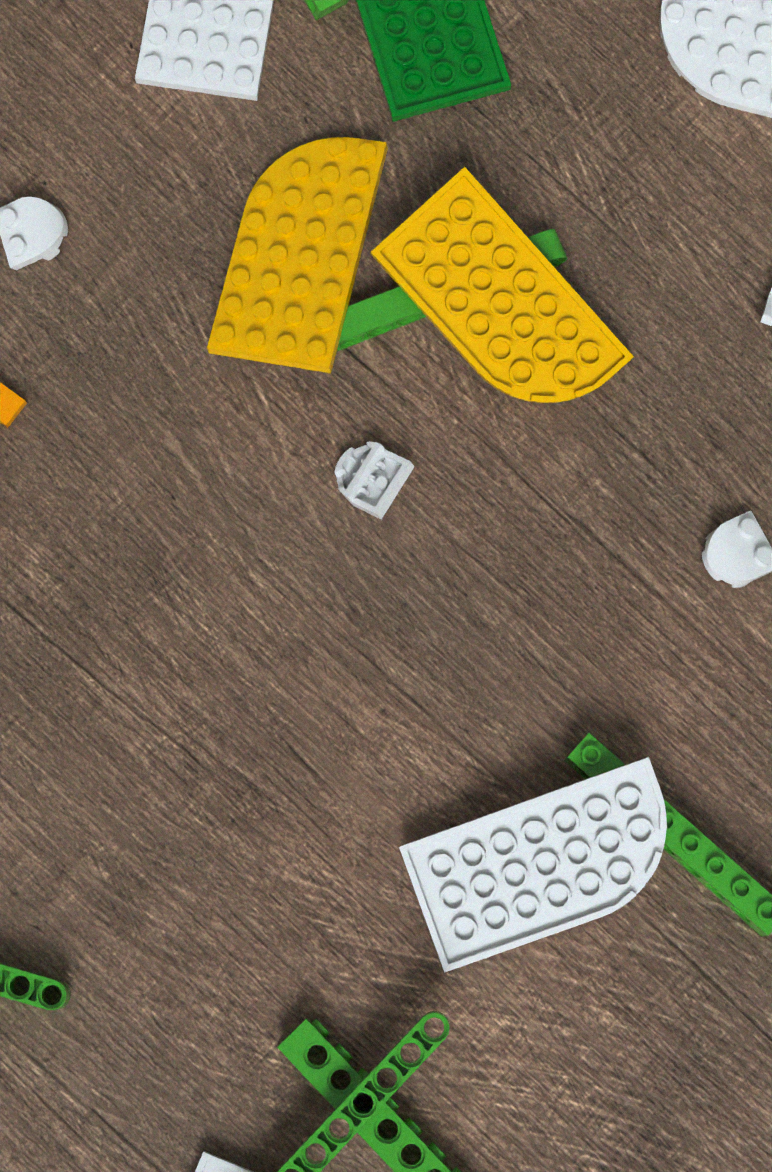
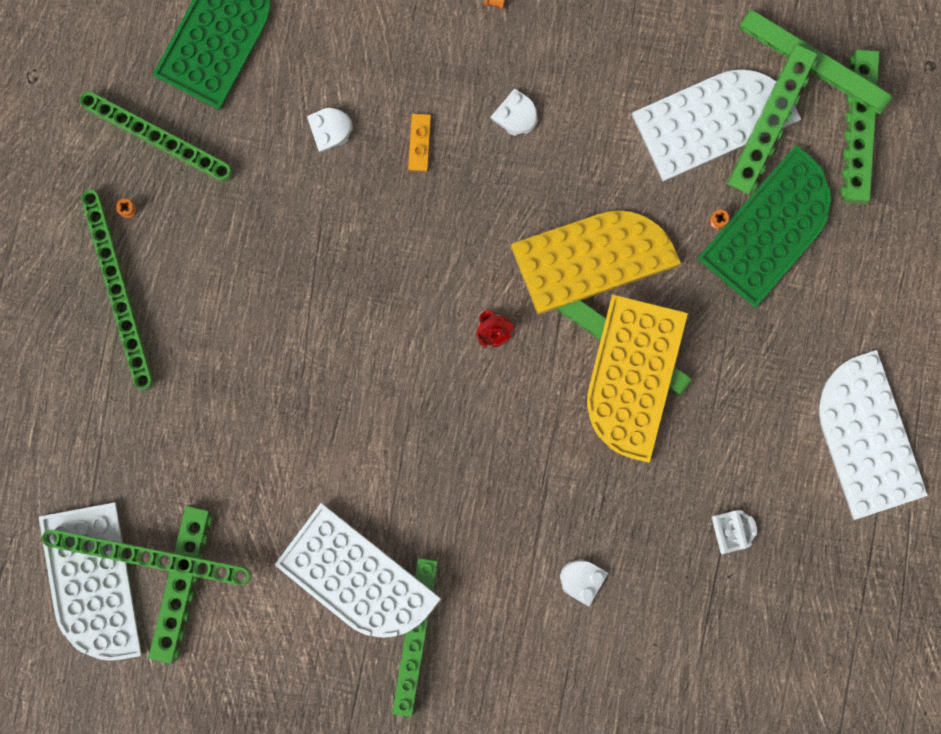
camera: 60 degrees right, 5 degrees up
white slope [335,441,415,520] -> none
none -> red tile [476,310,514,348]
none -> orange bush [710,209,729,229]

